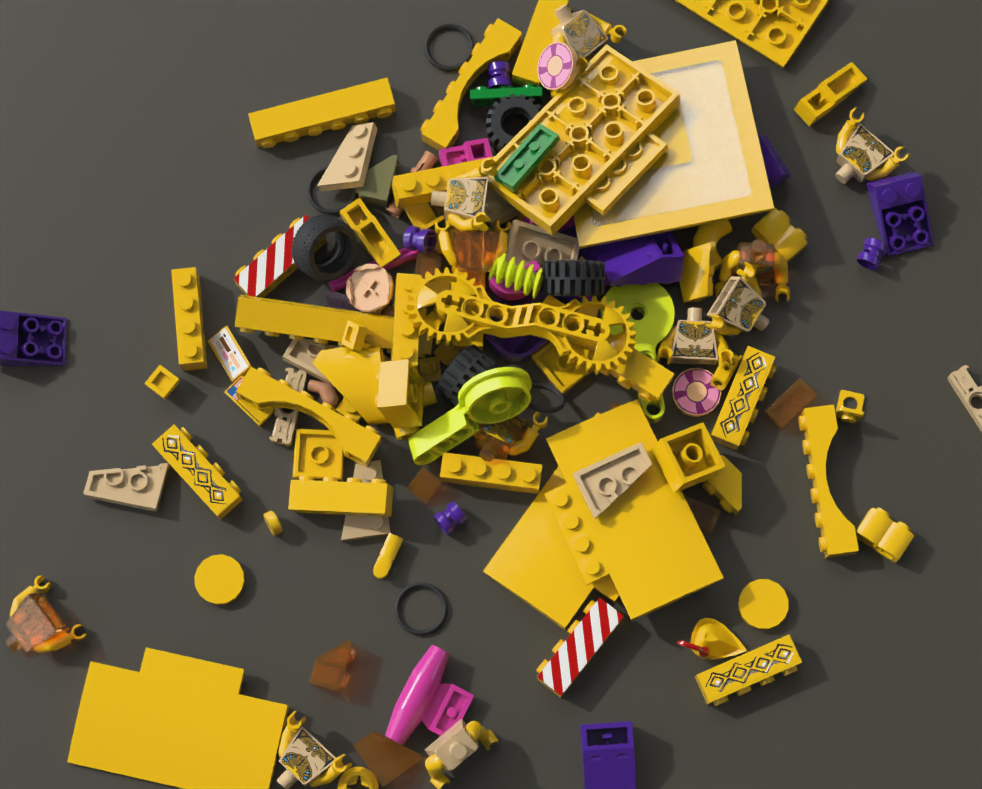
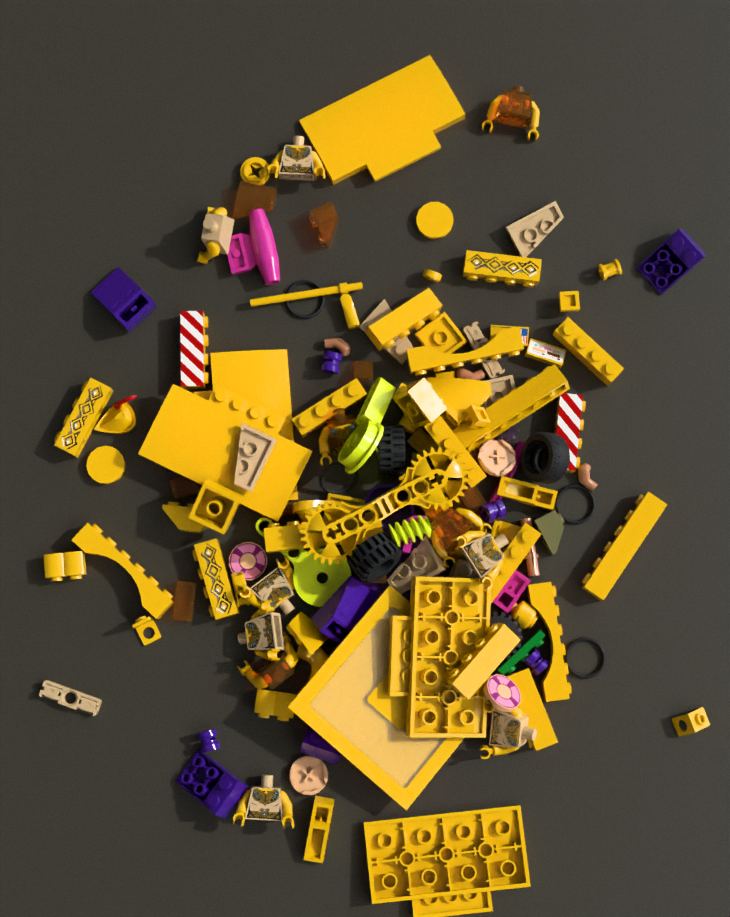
camera: 135 degrees right, 5 degrees up
tan wing [317,122,377,192] -> none
plate [494,123,560,192] -> none
none -> yellow bar [250,282,363,307]
none -> yellow piece [284,500,336,526]
none -> light nougat tile [289,755,328,795]
none -> nougat arm [324,338,351,356]
none -> yellow brick [446,622,520,700]
none -> yellow head [509,600,539,629]
none -> nougat arm [578,463,598,492]
none -> yellow bush [598,259,622,281]

